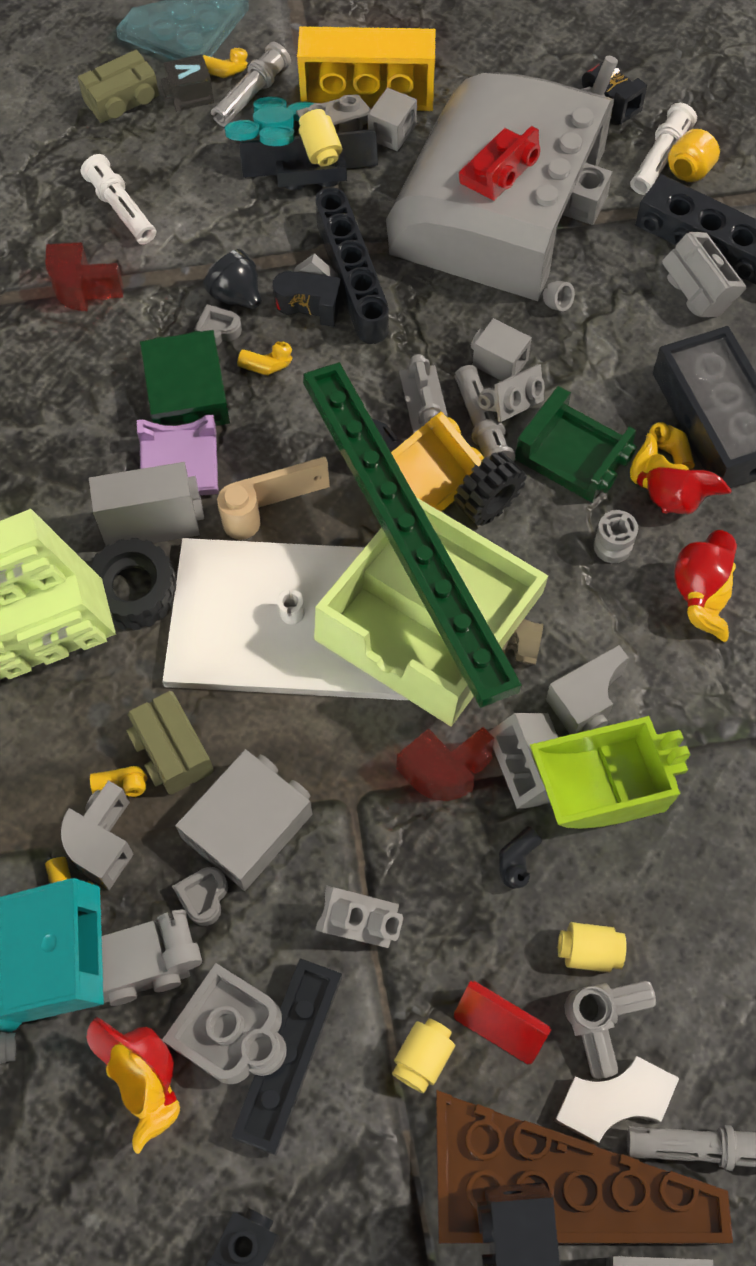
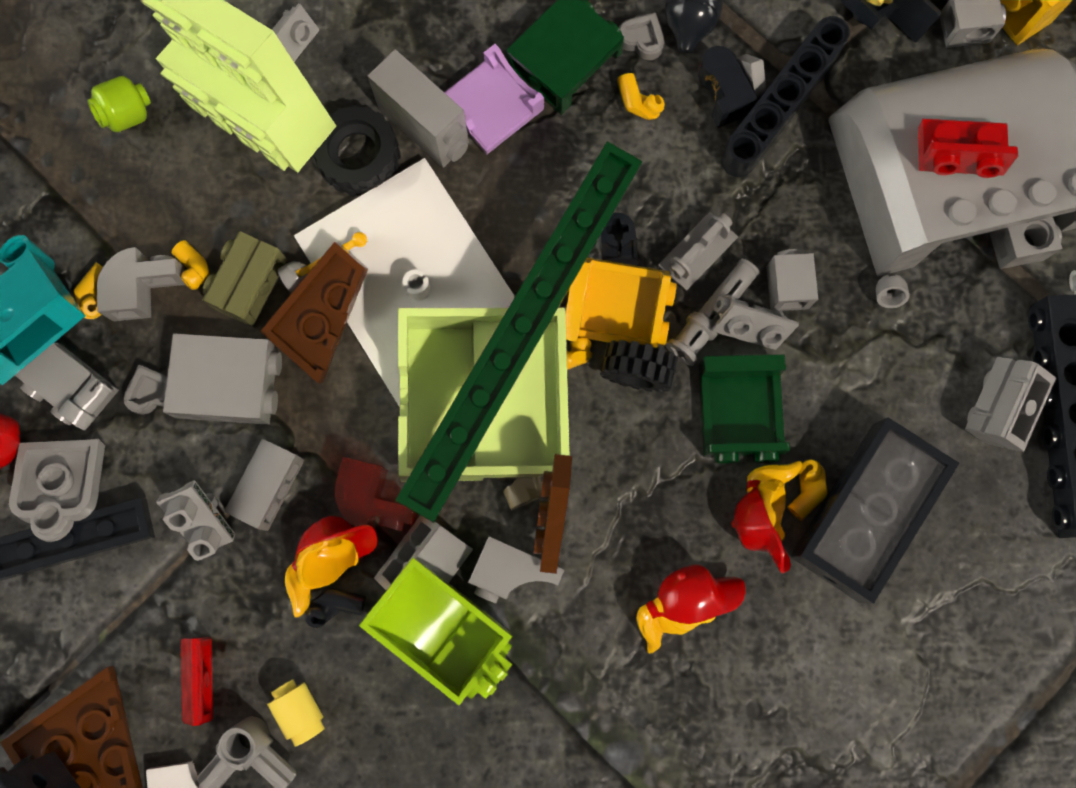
camera: 55 degrees right, 15 degrees up
tan door [217,456,330,540] -> none
light yellow brick [392,1018,456,1093] -> none
light grey wheel [593,510,638,563] -> none
none -> light grey brick [224,439,305,531]
none -> reddish brown wing [260,242,368,384]
none -> hinge [277,232,367,294]
none -> yellow hair [285,516,378,618]
none -> reddish brown wing [533,454,572,574]

